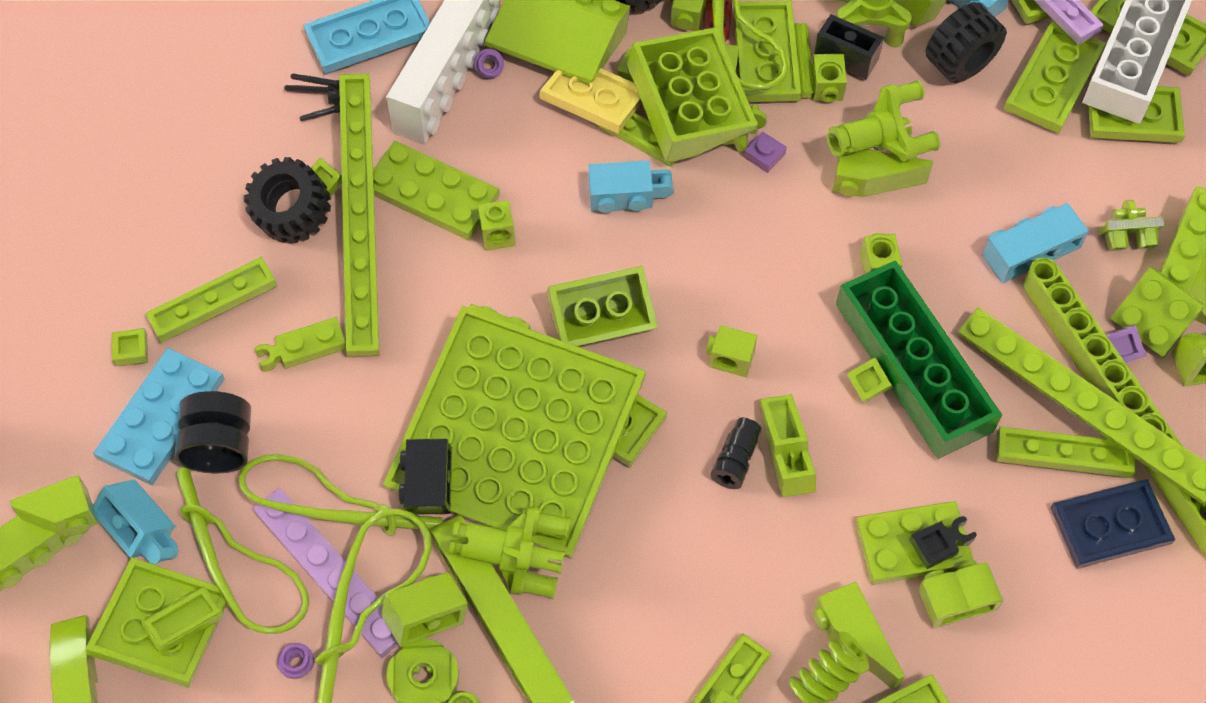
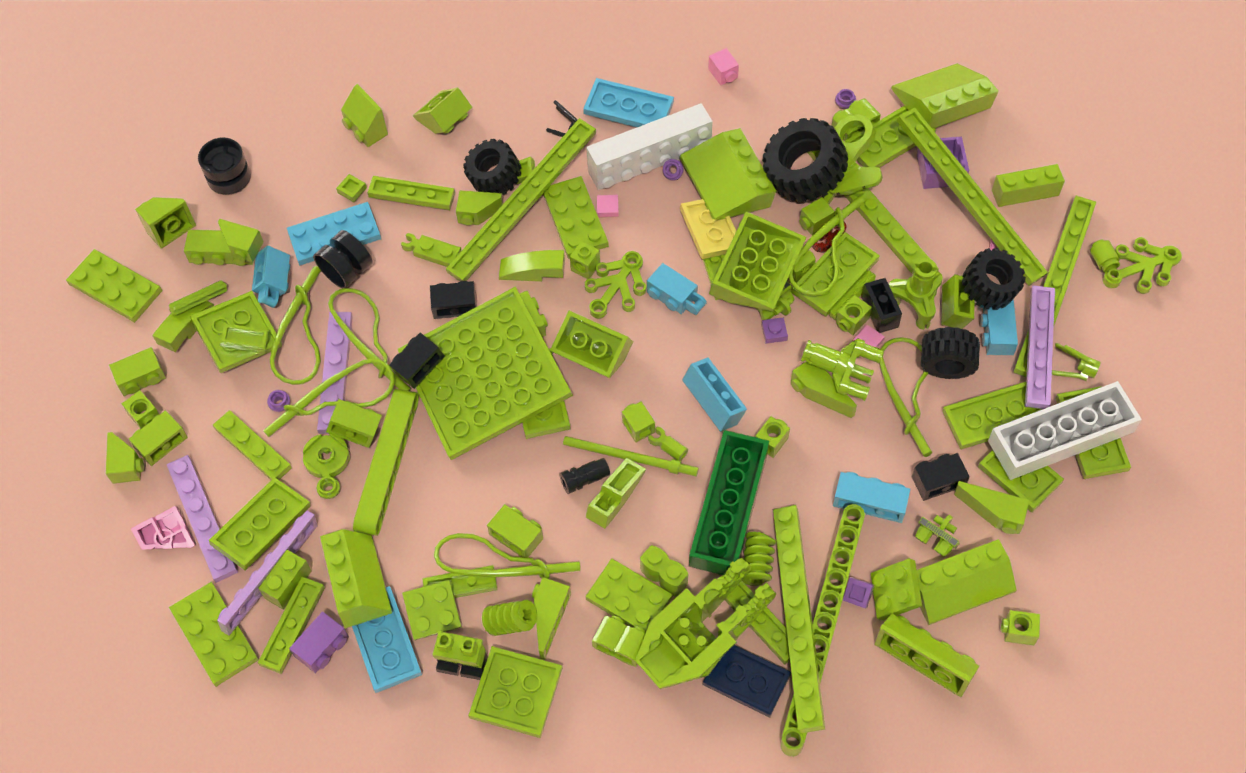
camera: 45 degrees right, 0 degrees up
lime wheel [448,507,571,599] -> none
lime plate [847,358,893,403] -> none
black plate [909,516,977,569] -> none
none -> lime axle [169,280,227,315]
none -> lime slope [341,84,388,147]
none -> lime slope [412,87,472,134]
none -> black brick [430,281,477,319]
none -> lime piece [434,533,580,579]
none -> lime slope [456,190,503,225]
none -> lime brick [487,504,543,558]
none -> lime slope [499,250,565,282]
none -> lime bar [563,436,699,477]
none -> lime plant [585,251,646,319]
none -> bright pink tile [597,195,619,217]
none -> lime connector [635,558,776,689]
none -> lime brick [640,545,688,597]
none -> lime bar [648,426,688,461]
none -> medium azure brick [682,357,747,432]
none -> lime piece [742,532,776,586]
none -> bright pink tile [853,325,885,348]
none -> lime piece [880,337,932,457]
none -> black brick [912,453,970,501]
none -> lime slope [954,481,1029,534]

